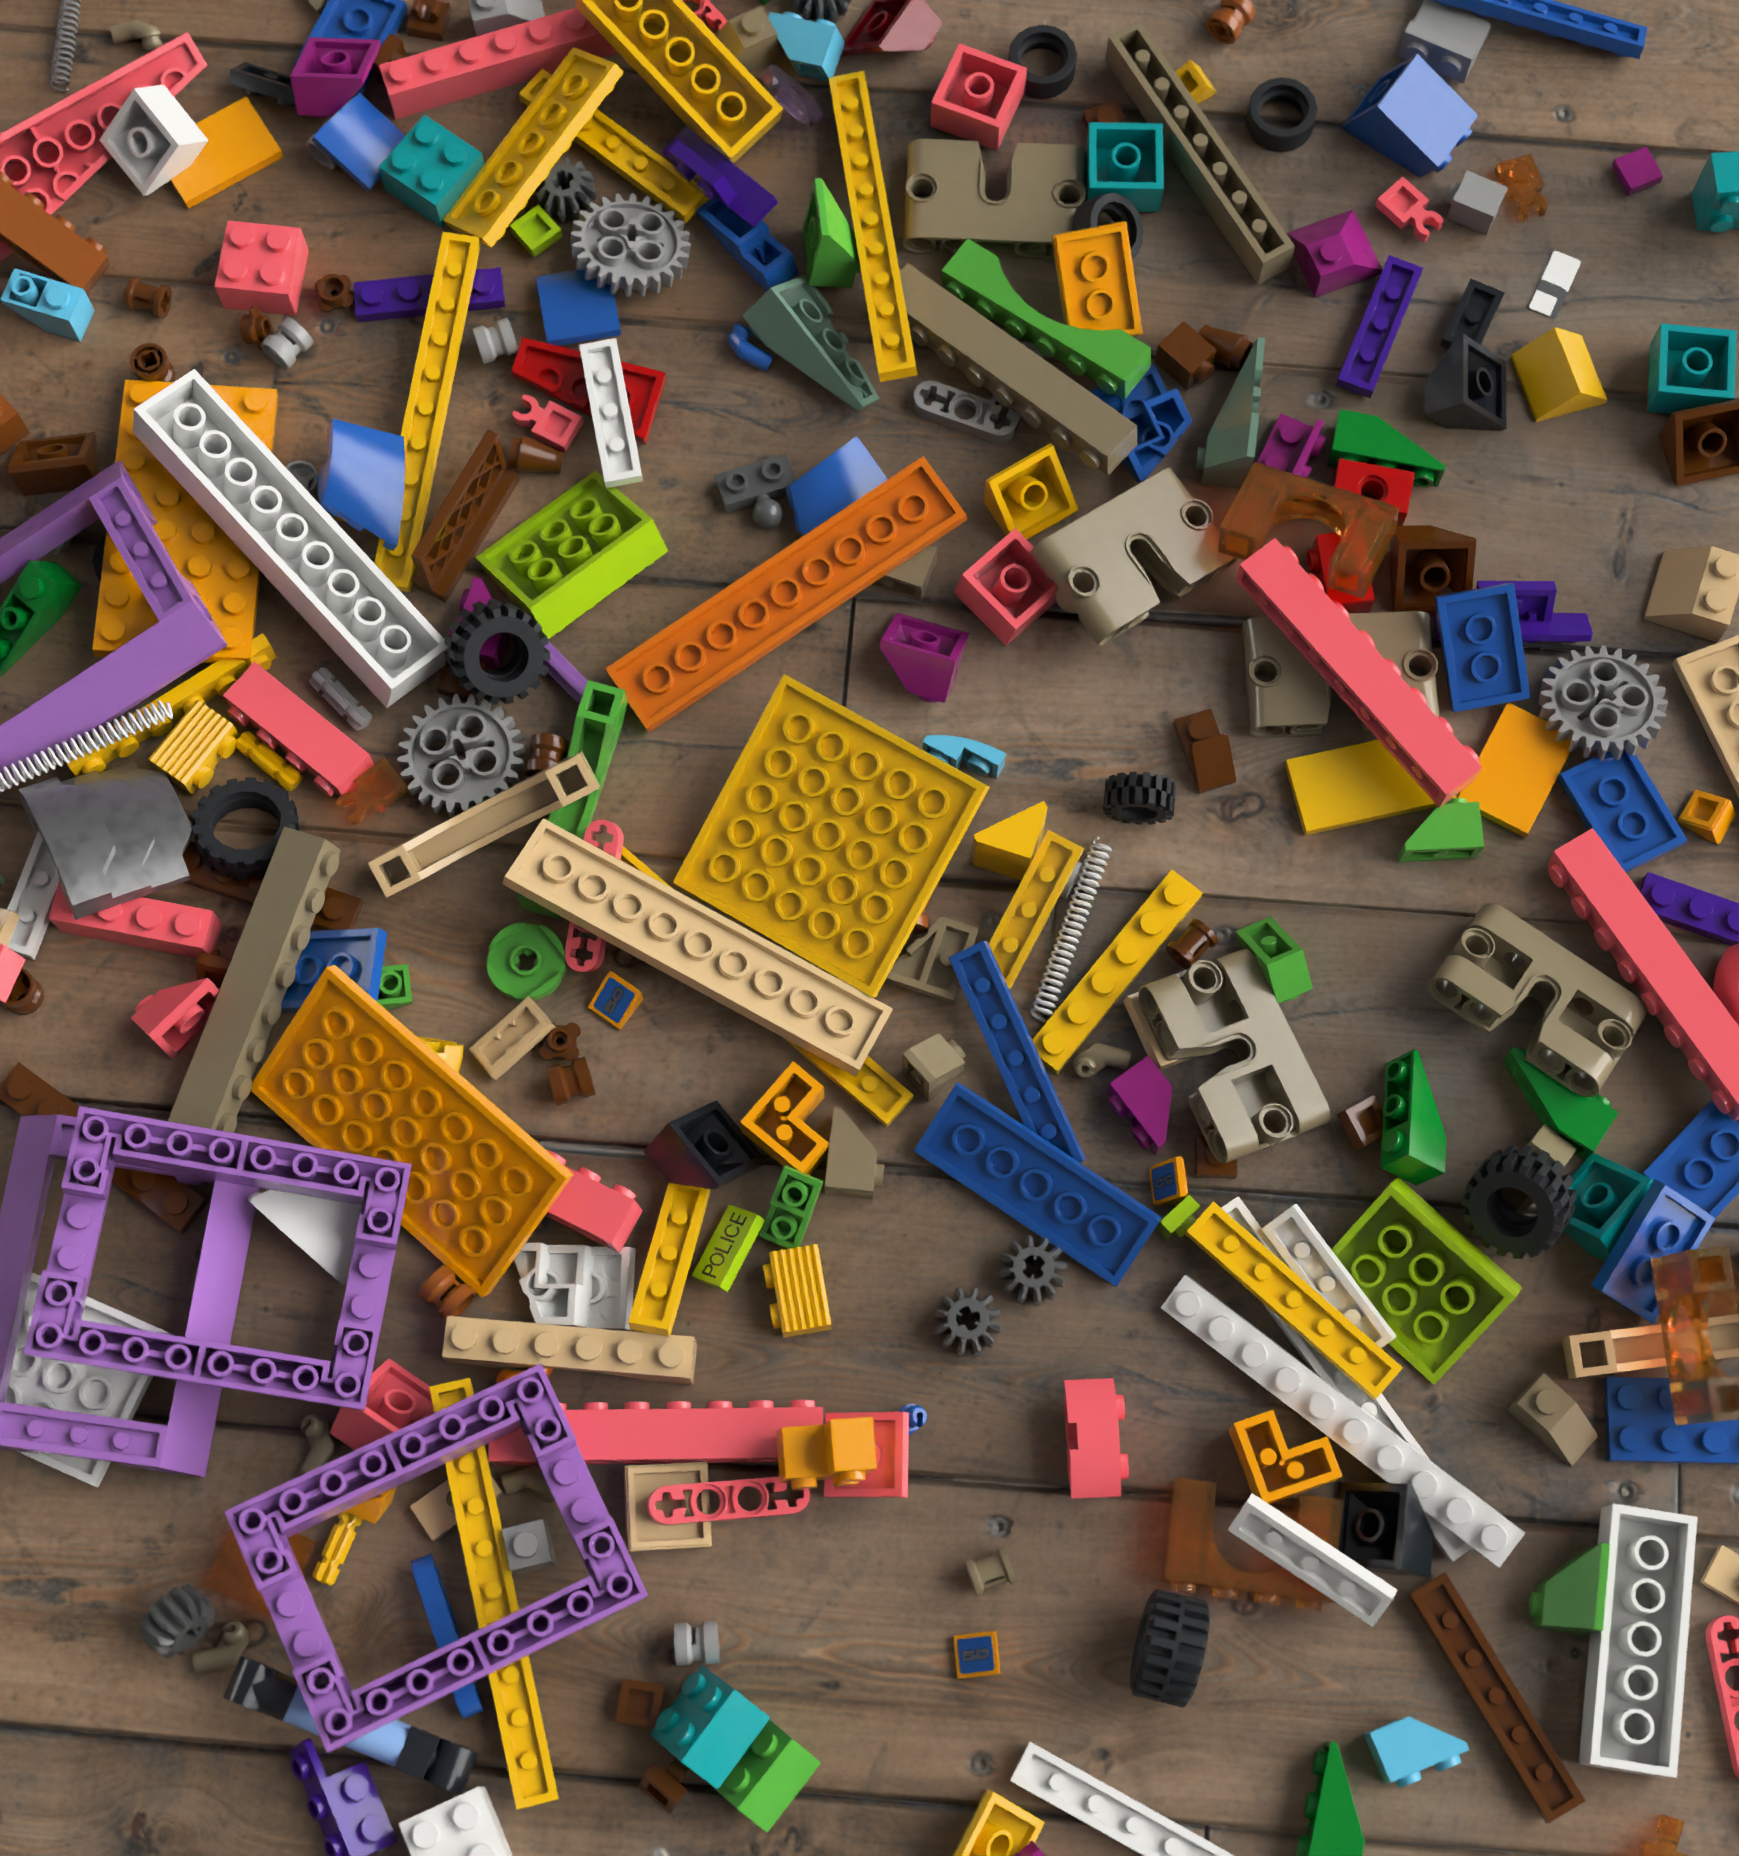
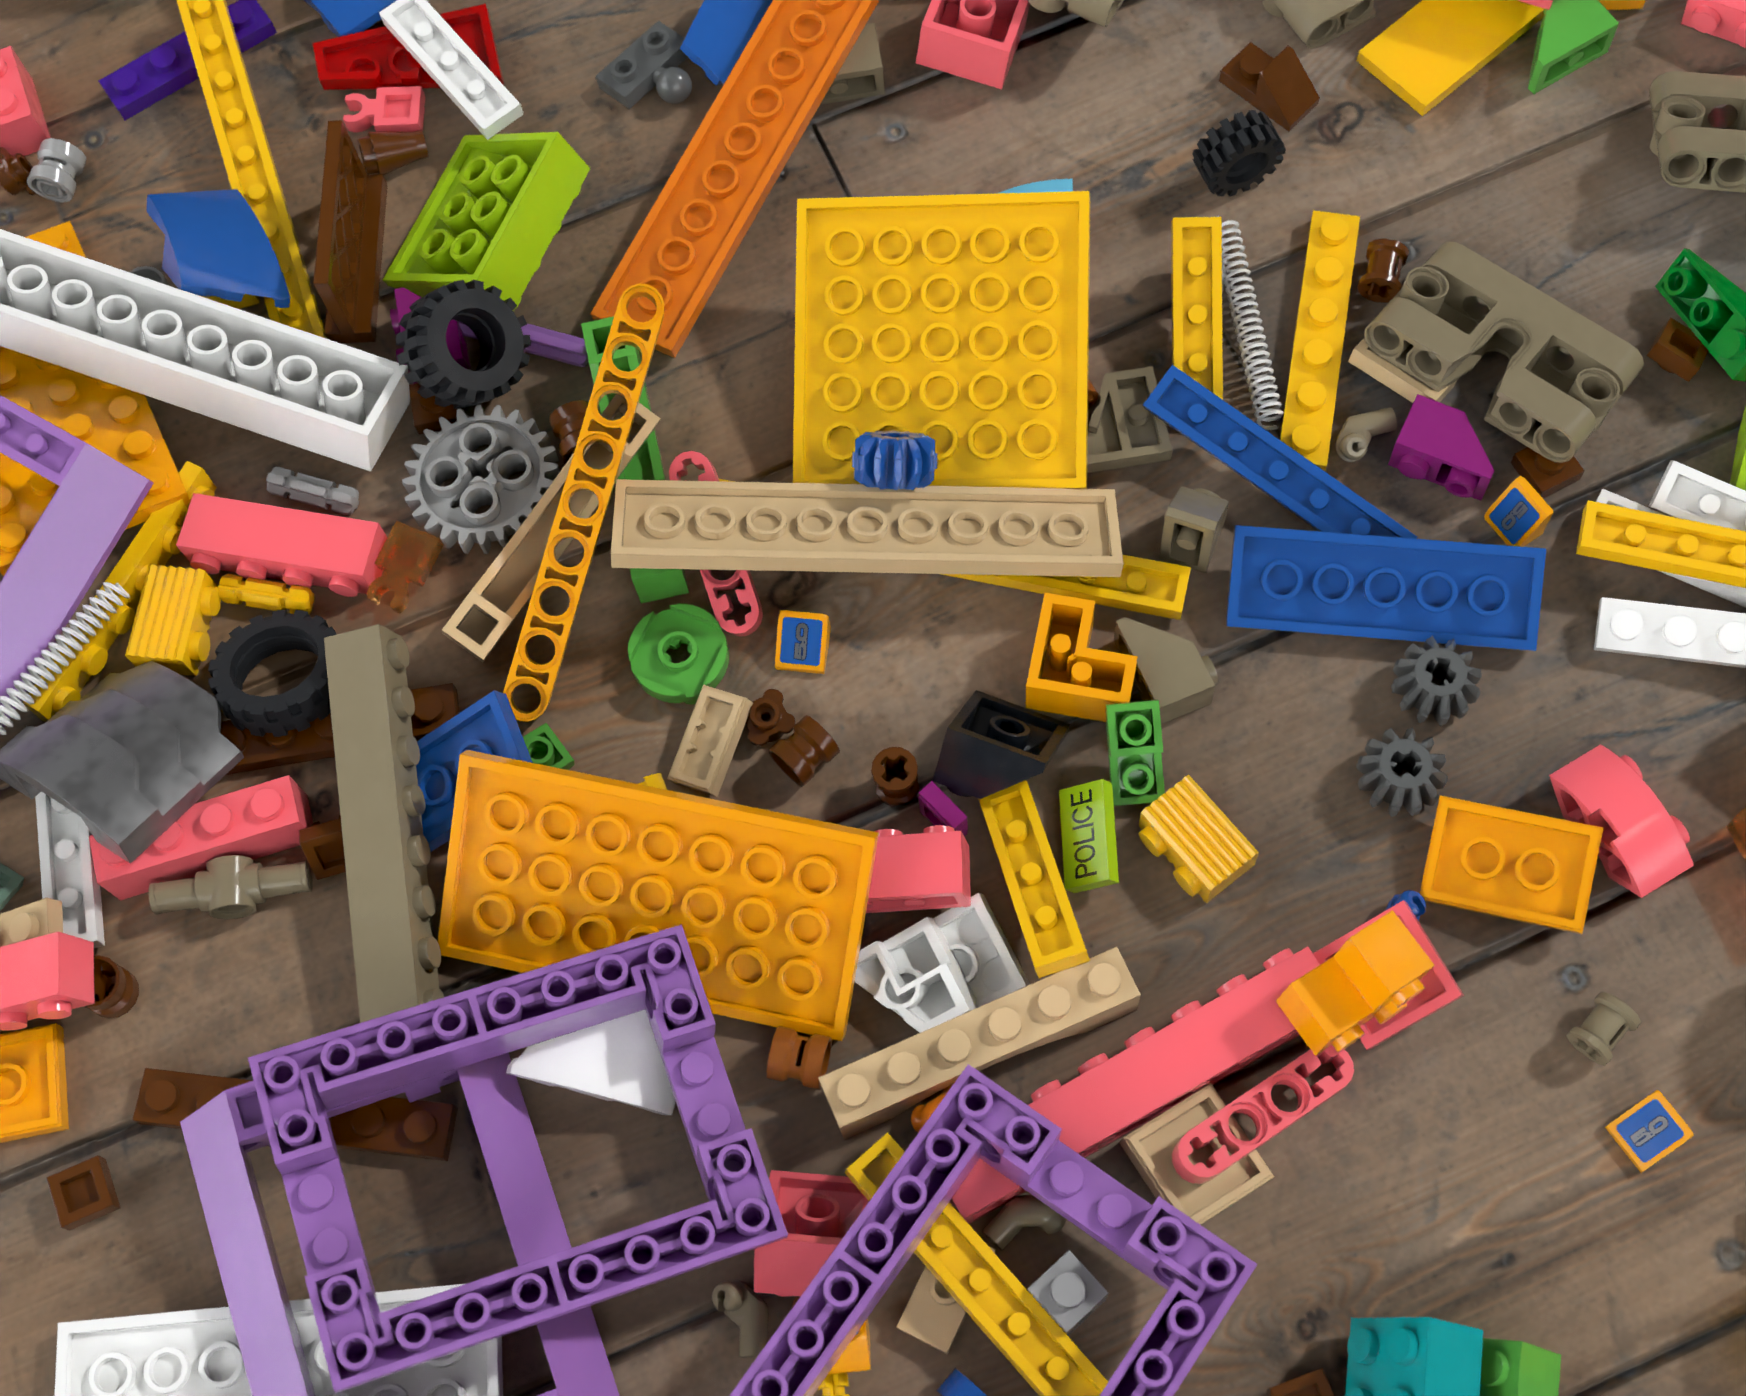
camera: 20 degrees left, 5 degrees down
coral slope [131,978,219,1059] -> none
reddish brown plate [314,274,355,313] -> none
light grey wheel [472,317,518,364] -> none
light grey wheel [674,1621,719,1666] -> none
magenta slope [879,612,969,703] -> none
yellow slope [971,801,1048,881] -> none
lime plate [1157,1195,1200,1241] -> none
bright green slope [1235,916,1313,1004] -> none
none -> dark tan pin [148,855,313,919]
none -> light orange beam [503,283,664,722]
none -> blue gear [852,430,937,490]
none -> reddish brown bush [871,747,919,807]
none -> magenta tile [918,781,968,836]
none -> light orange tile [1420,795,1603,934]

